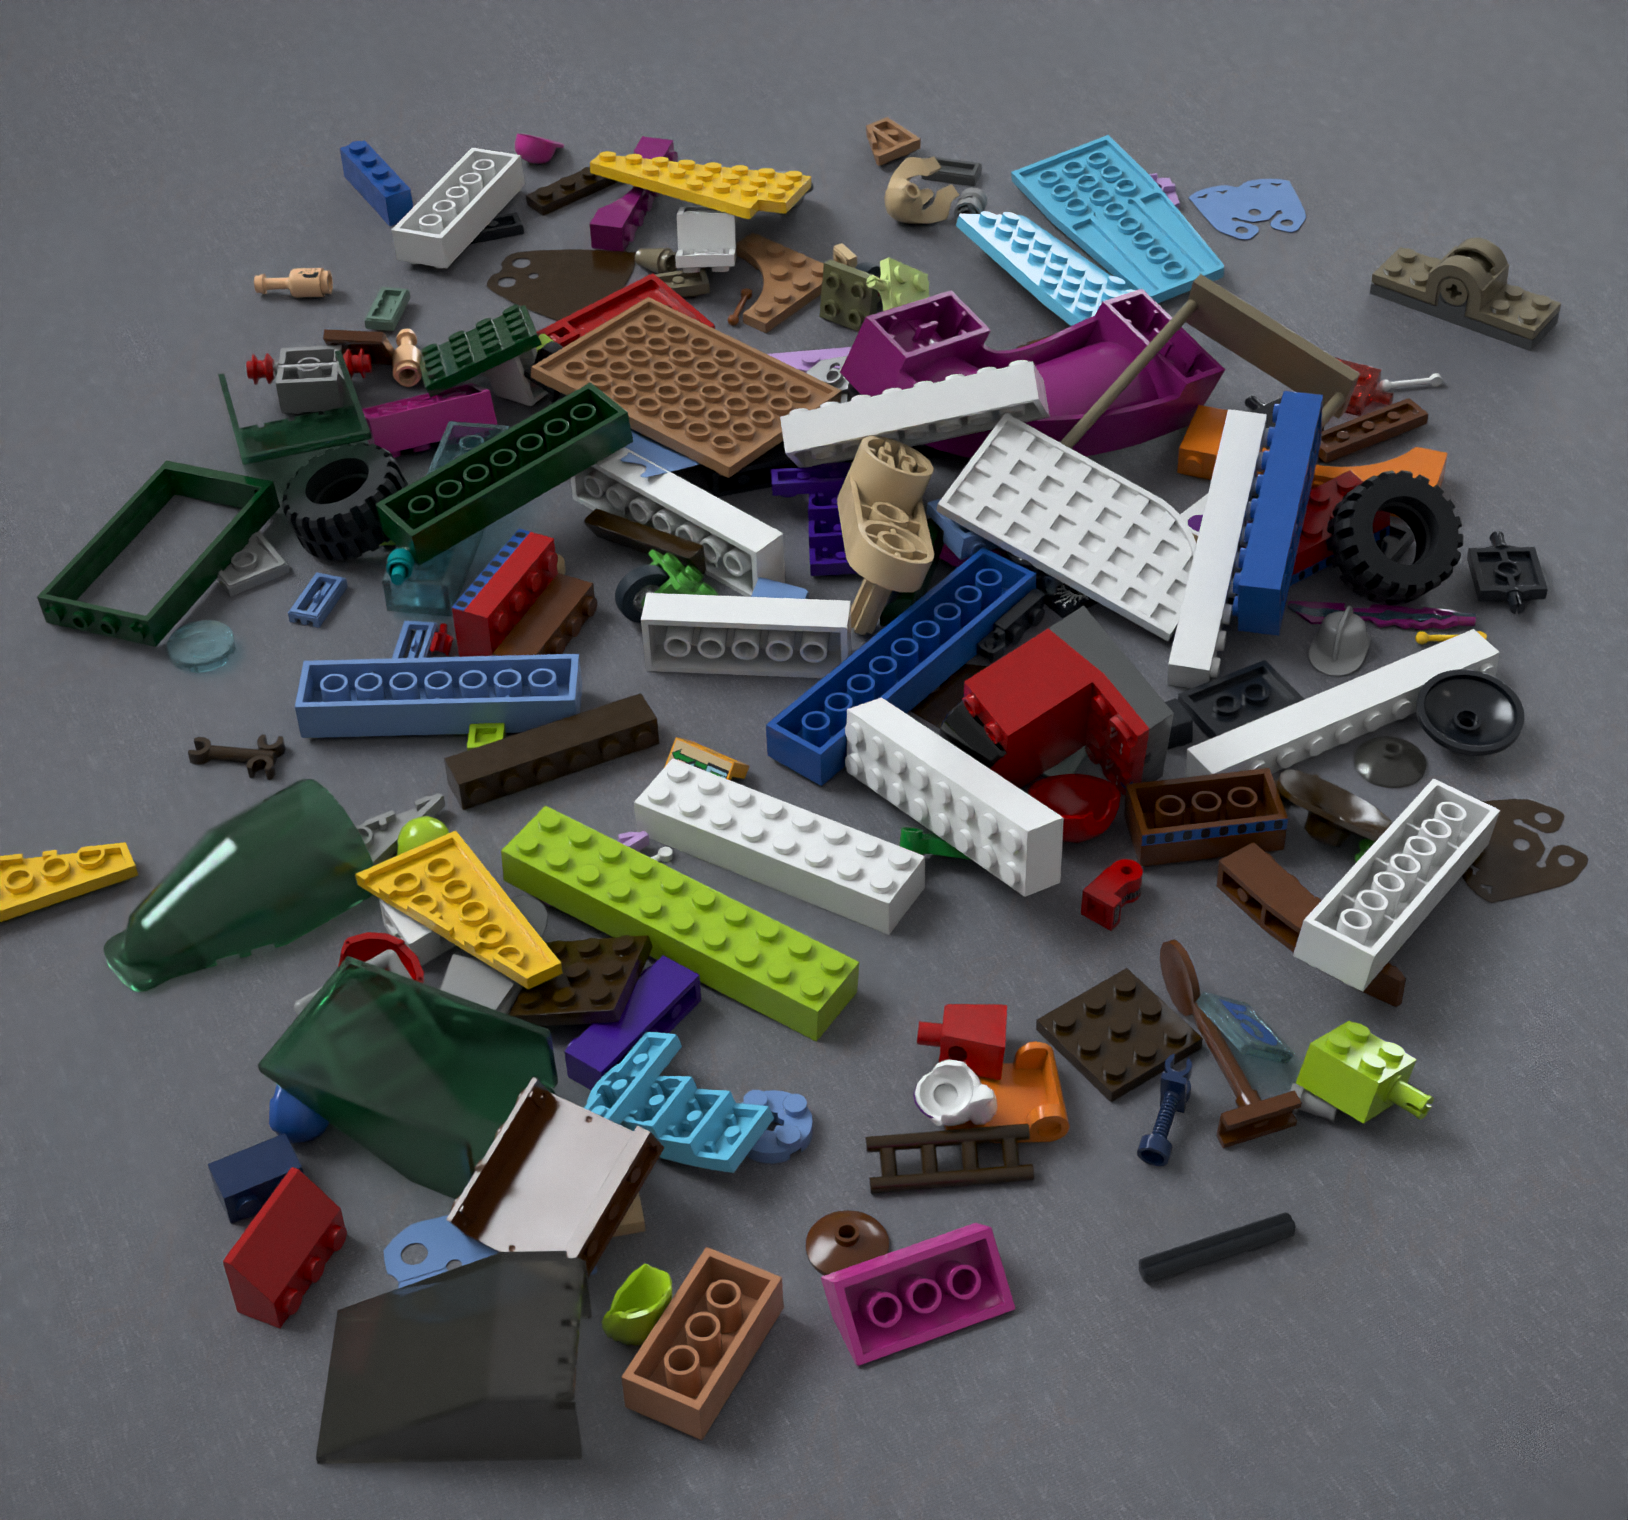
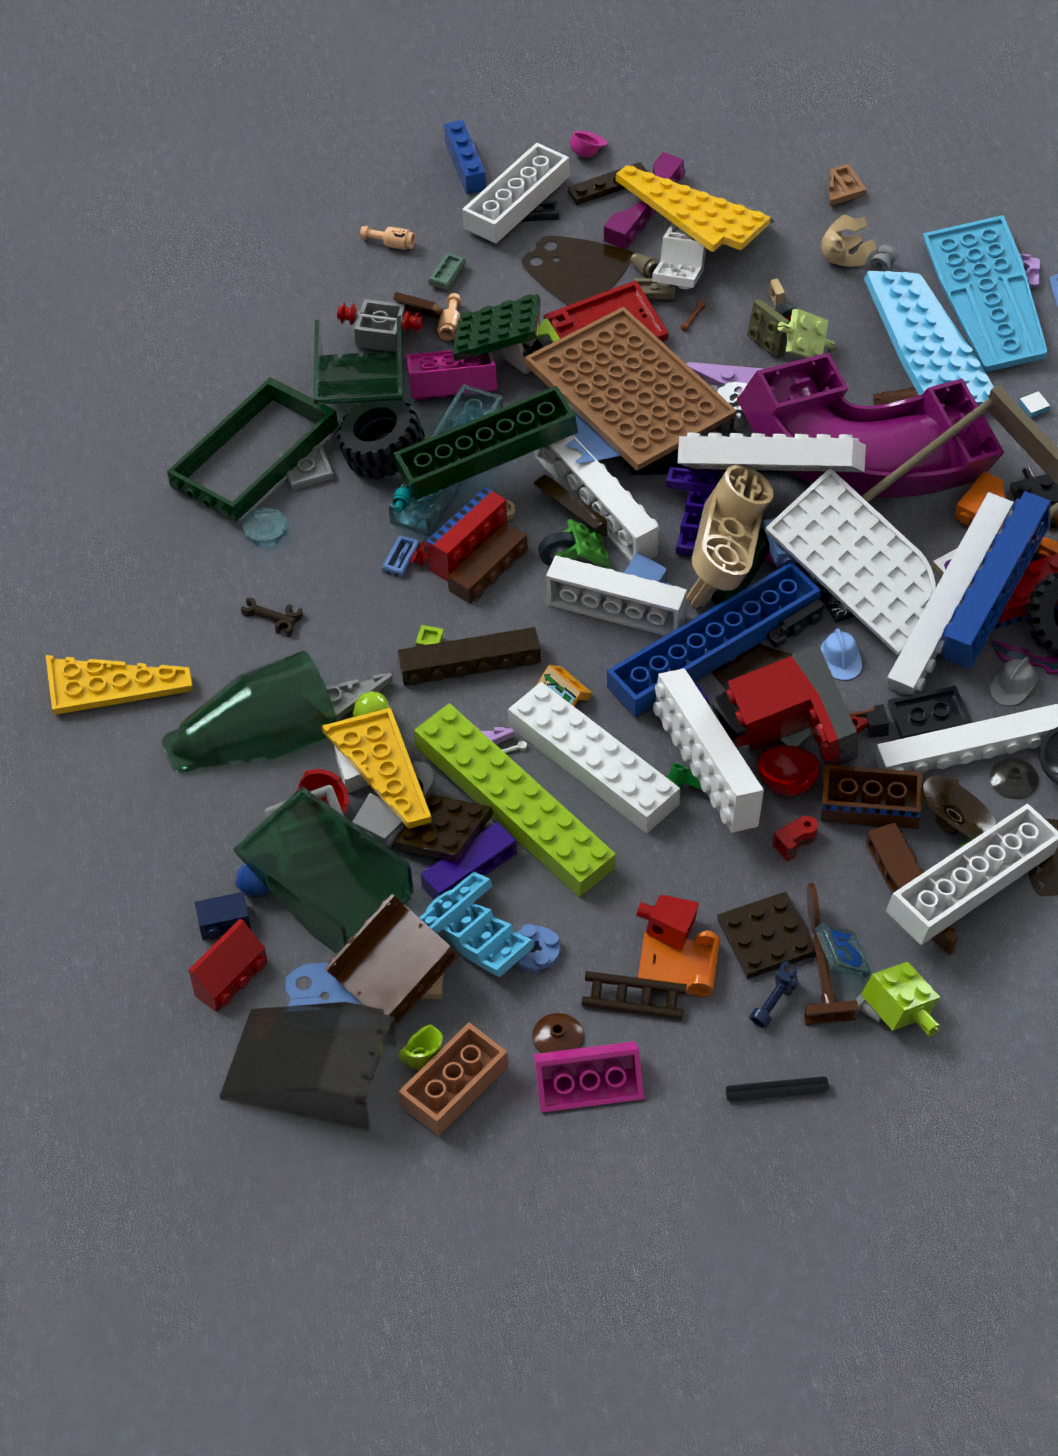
camera: 15 degrees right, 10 degrees up
medium blue tile [288,572,348,628] -> none
medium blue brick [295,654,582,738] -> none
medium nougat plate [736,232,824,333] -> none
white hair [913,1059,998,1126] -> none
dark grey tile [921,156,982,186] -> none

